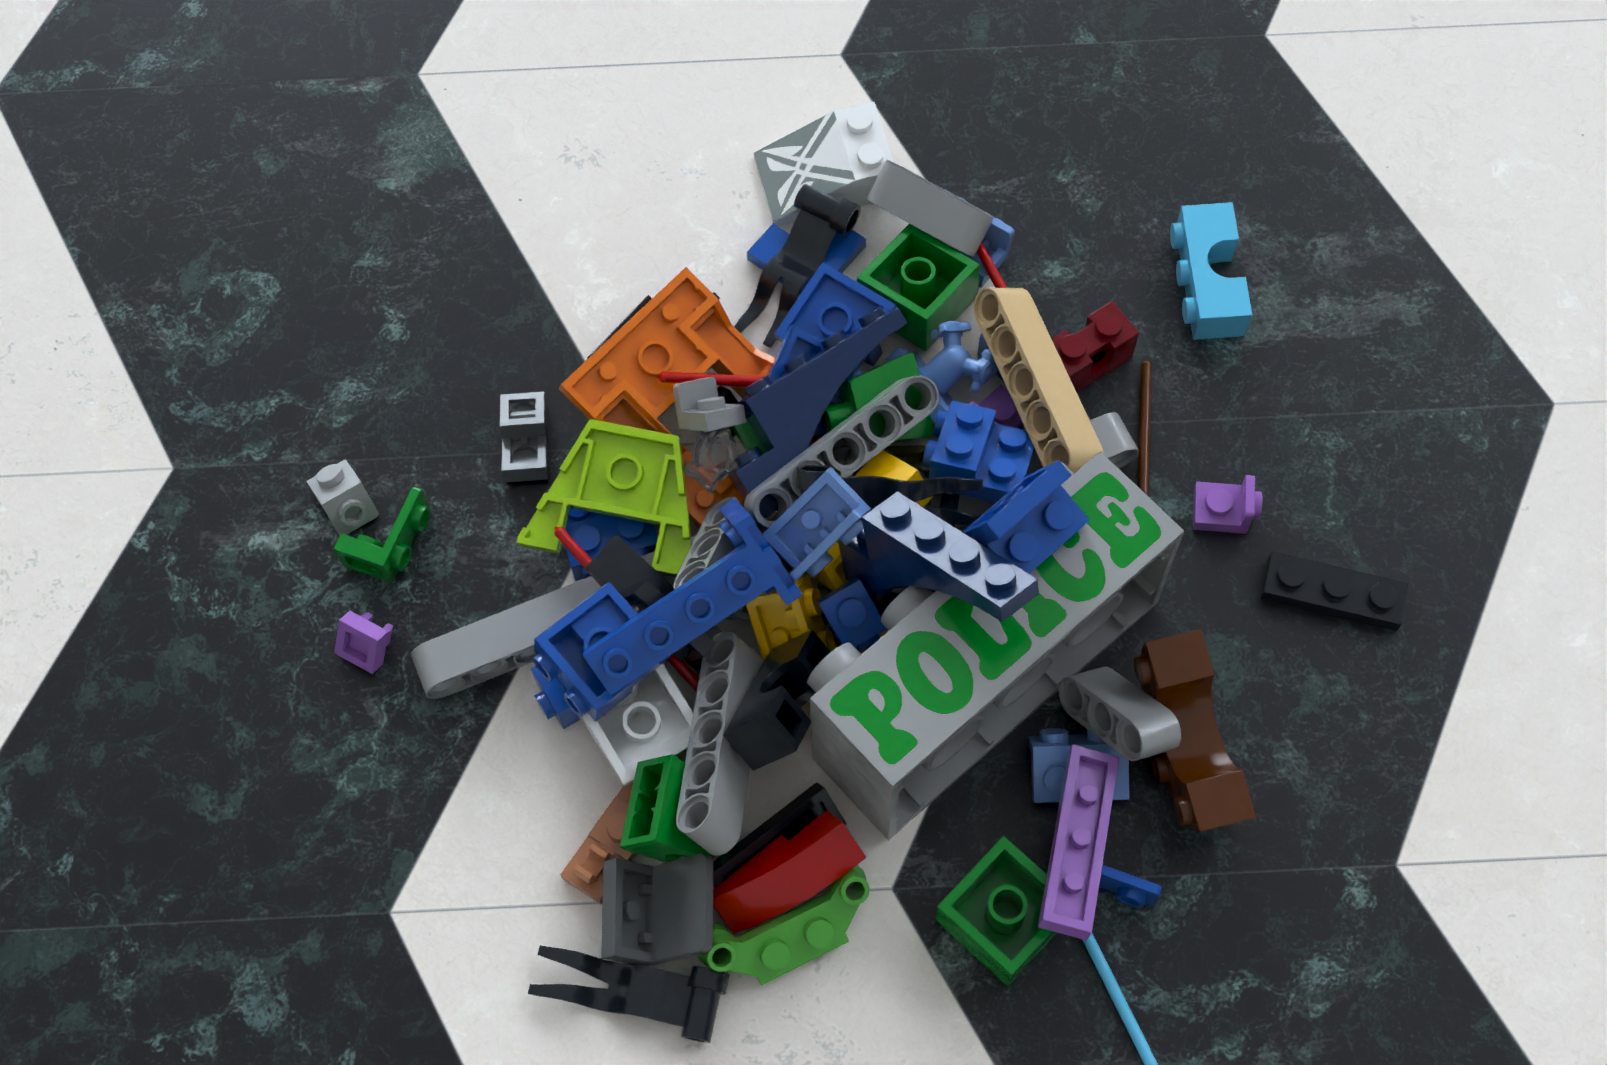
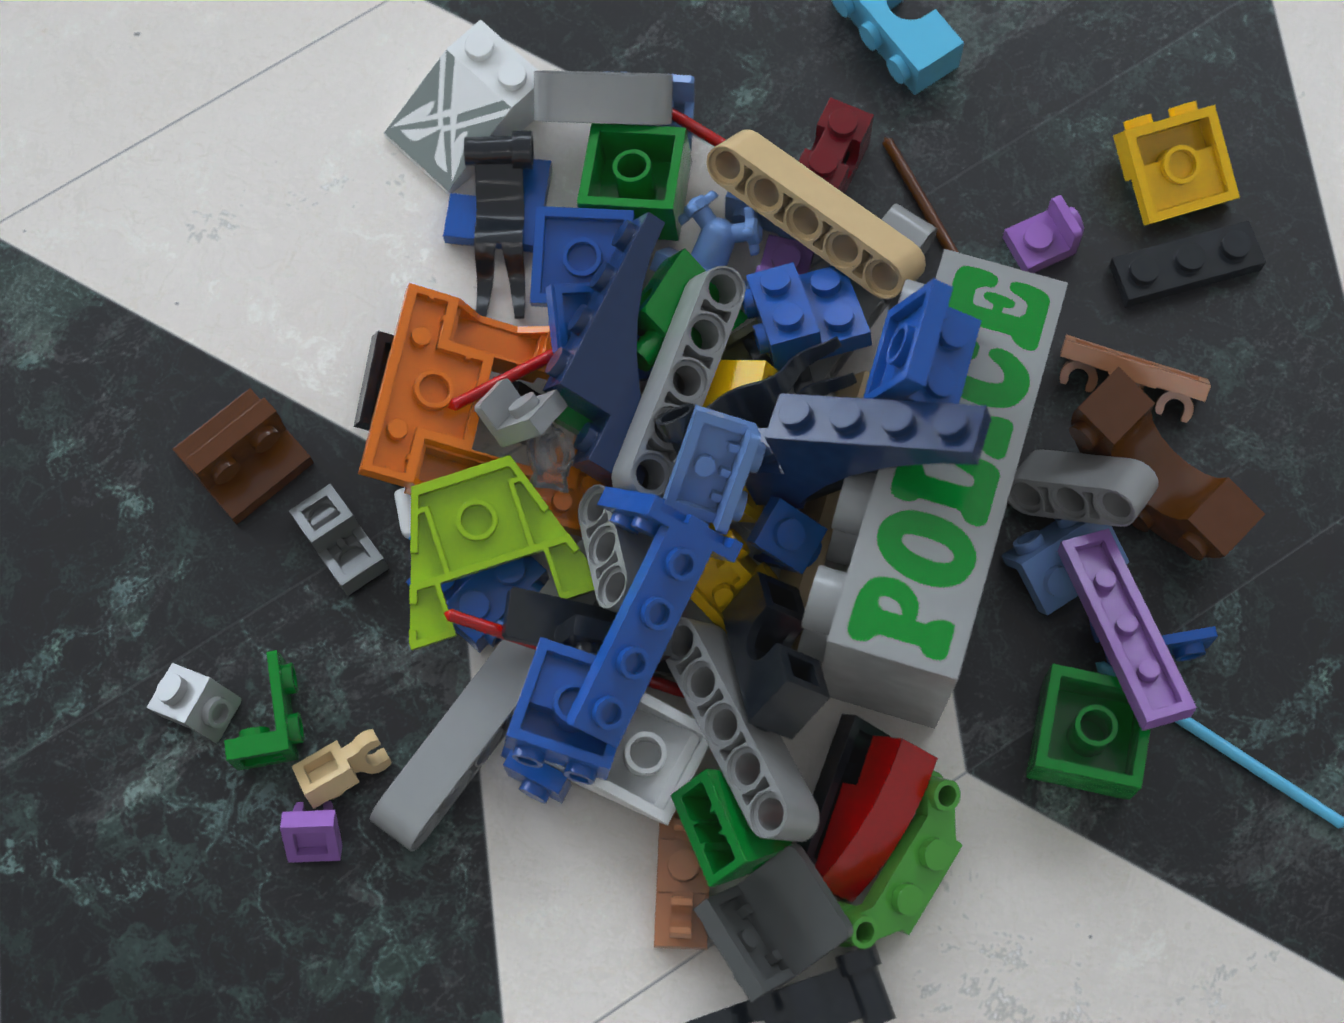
camera: 30 degrees left, 5 degrees up
none -> reddish brown bracket [173,388,314,525]
none -> tan plate [291,729,392,809]
none -> nougat plate [1060,335,1211,423]
none -> yellow plate [1113,101,1240,226]

